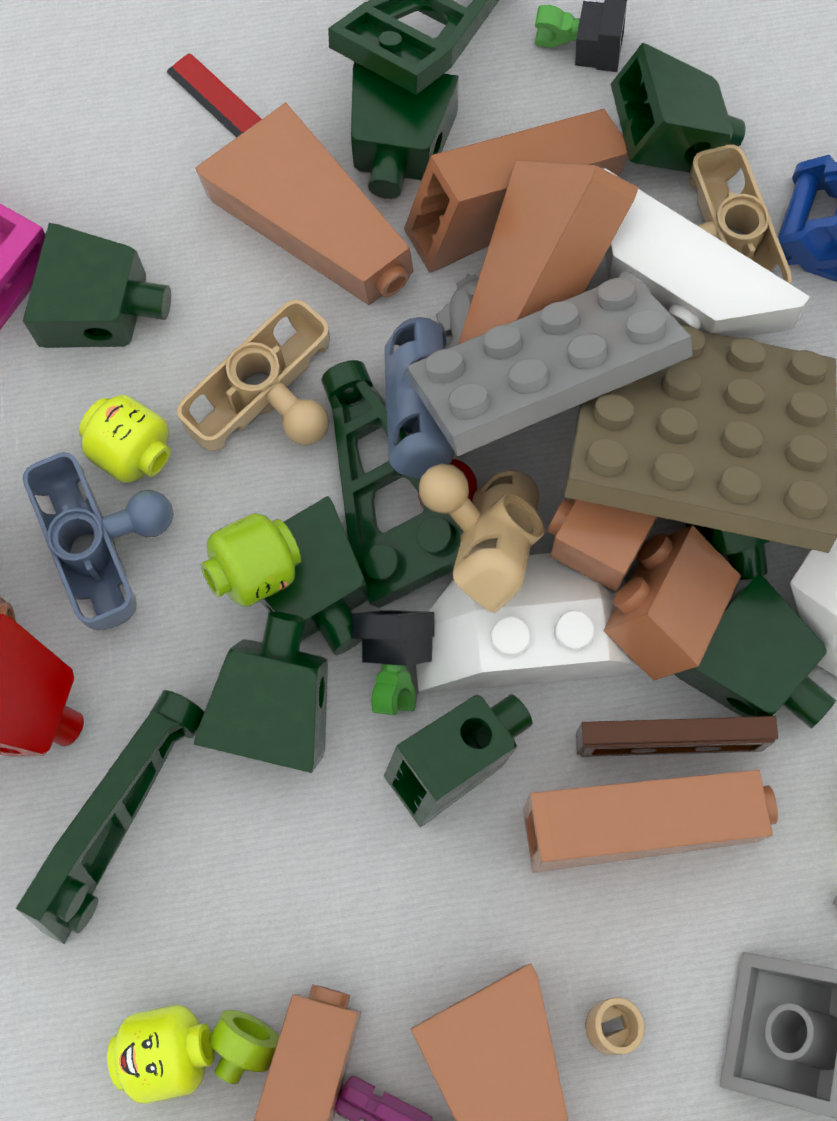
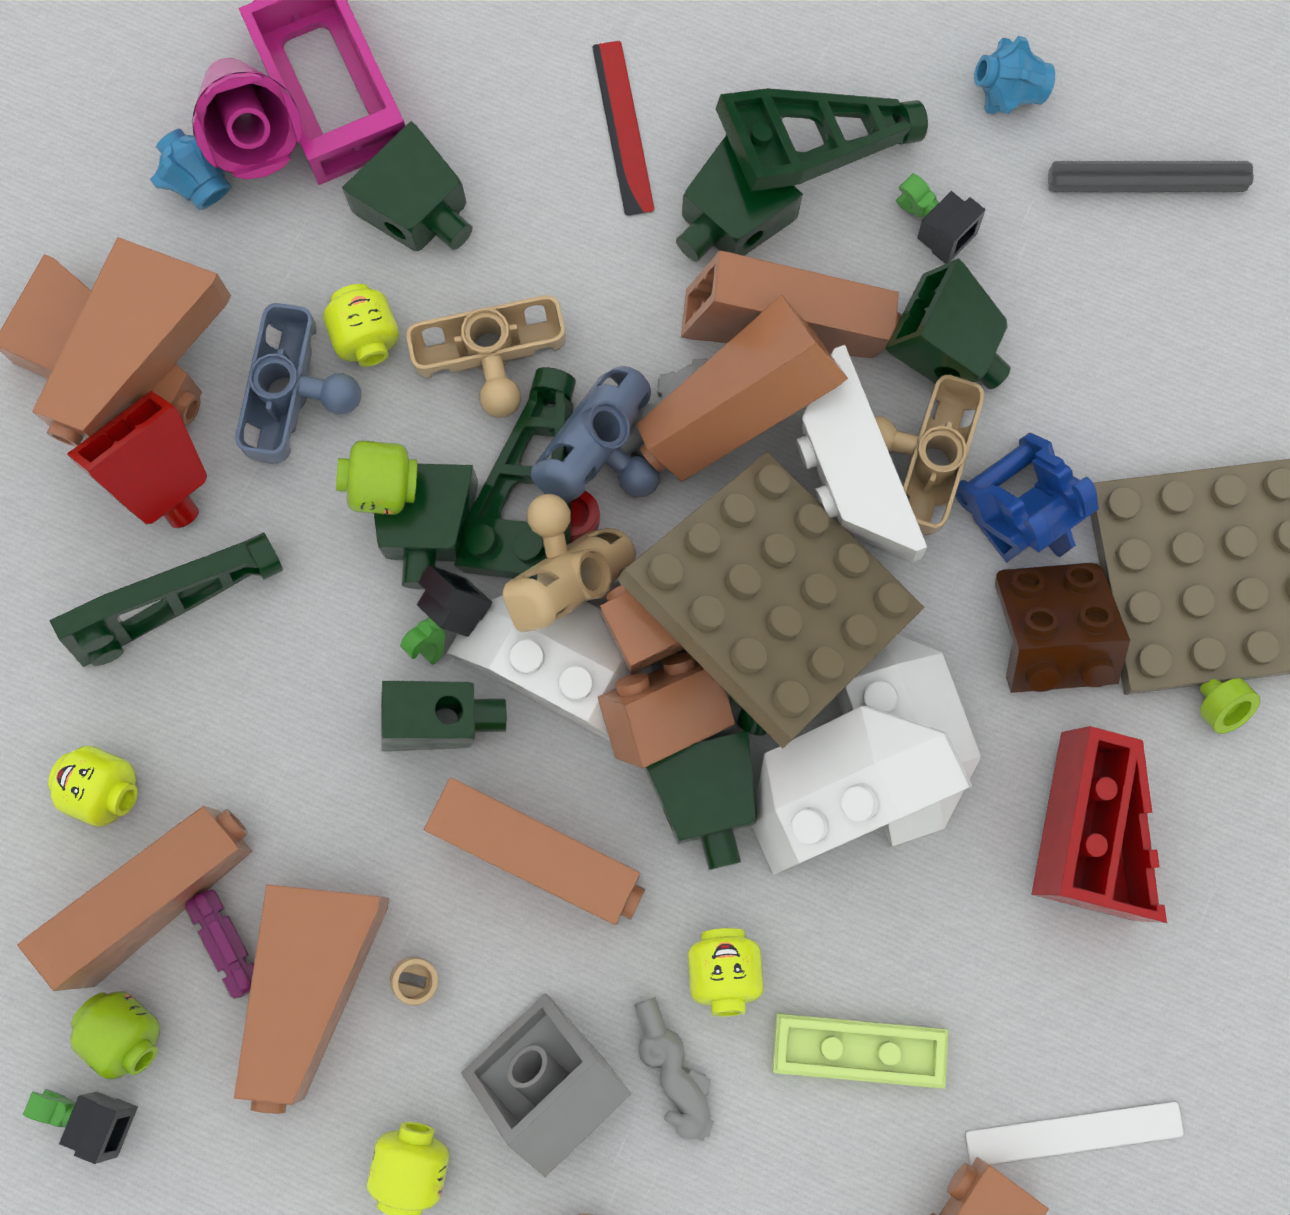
camera: 30 degrees right, 5 degrees up
dark green torso [194,612,328,773] -> none
nougat slope [195,102,414,305] -> none
lime tile [209,1010,279,1084] -> none
light grey plate [407,273,693,456] -> none
reddish brown tile [576,716,779,757] -> none

